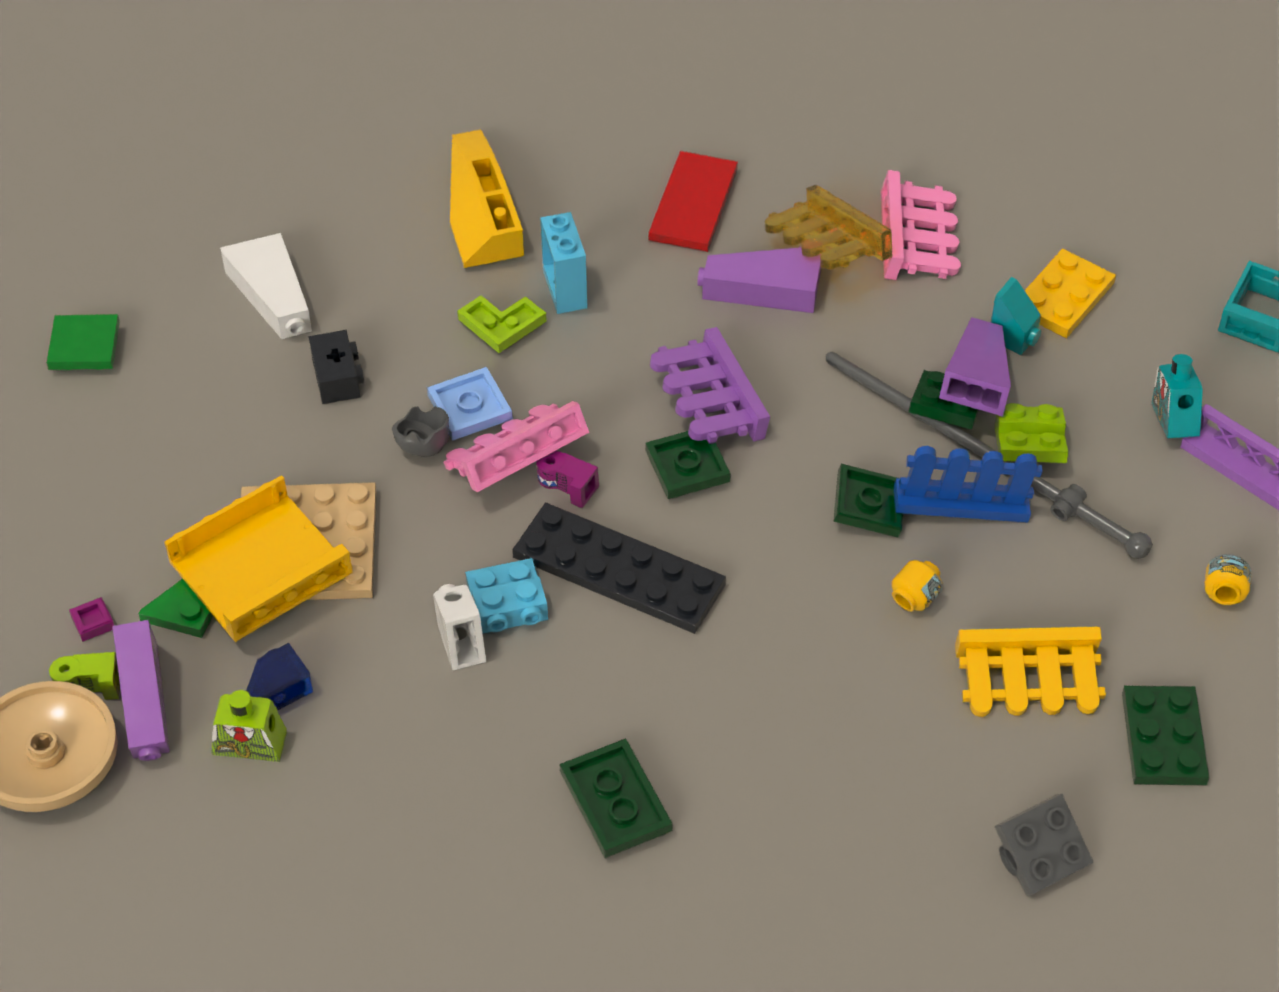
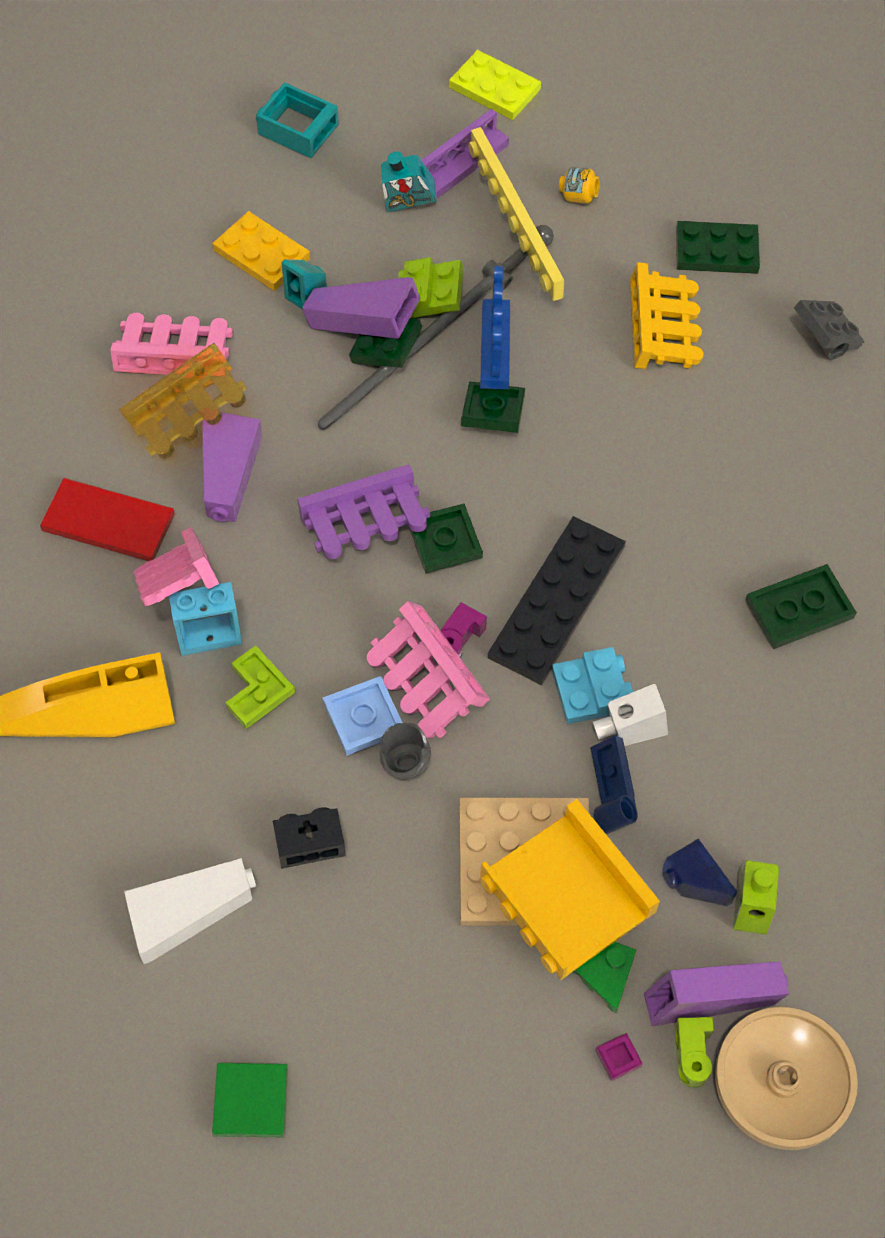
camera: 90 degrees left, 10 degrees up
yellow head [891,560,943,612] -> none
none -> bright pink fence [133,527,219,606]
none -> light yellow plate [468,127,564,301]
none -> dark blue plate [590,735,638,834]

